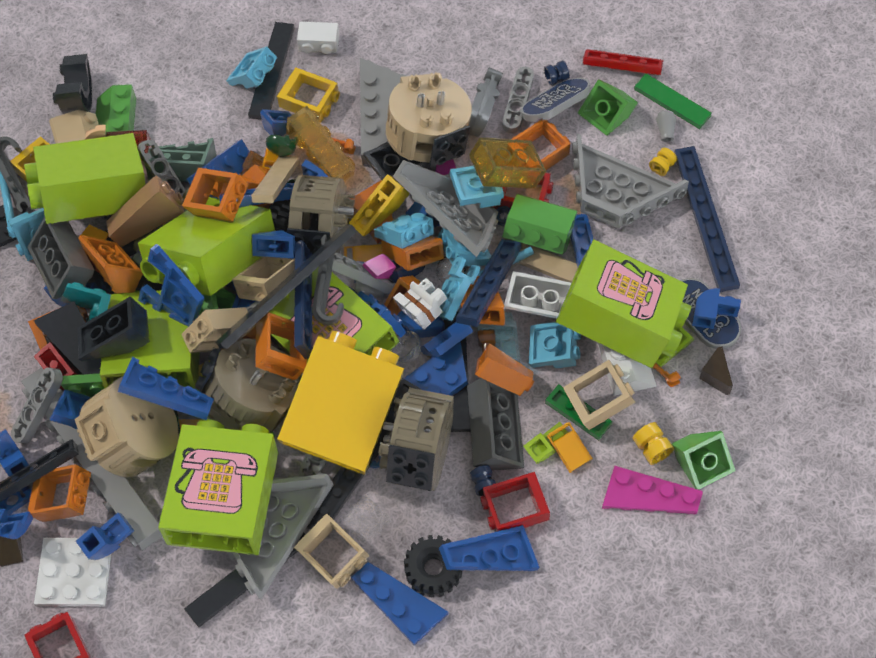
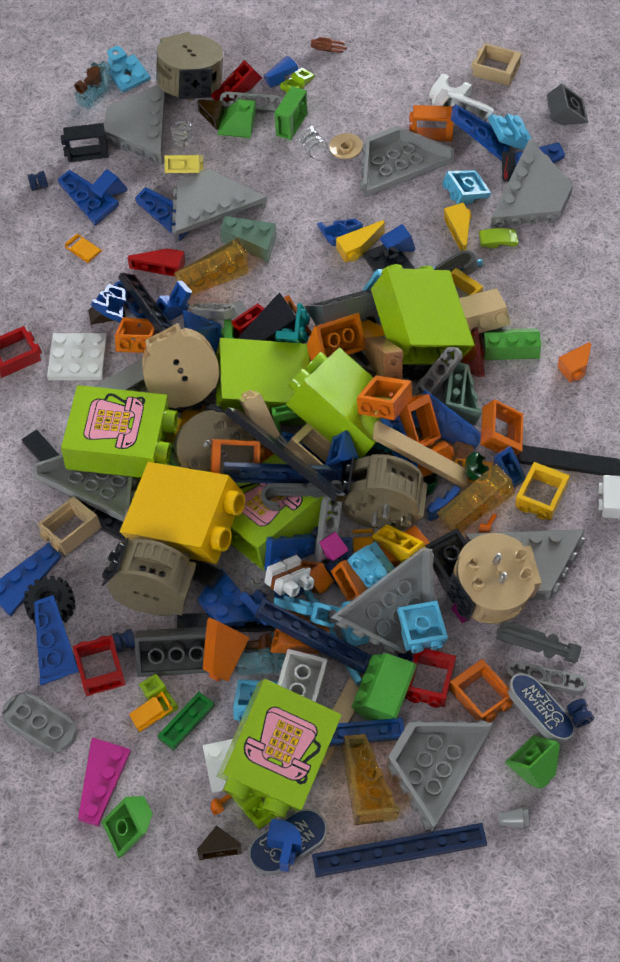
camera: 90 degrees right, 5 degrees down
black brick [53,54,92,114] -> none
blue brick [76,513,134,560] -> none
black slope [77,296,150,362] -> none
light nougat tile [85,125,106,140] -> none
blue wing [118,357,214,420] -> none
blue wing [138,244,204,327] -> none
medium azure plate [226,46,277,89] -> none
clear yellow brick [469,138,547,188] -> none
tan window [563,360,635,430] -> none
red tile [583,49,663,75] -> none
yellow wheel [632,422,674,465] -> none
green tile [634,74,712,130] -> none
yellow wheel [649,147,677,176] -> none
none -> light grey tile [3,693,77,753]
none -> clear yellow wedge [341,734,400,825]
none -> orange window [480,399,524,455]
none -> orange slope [557,342,592,382]

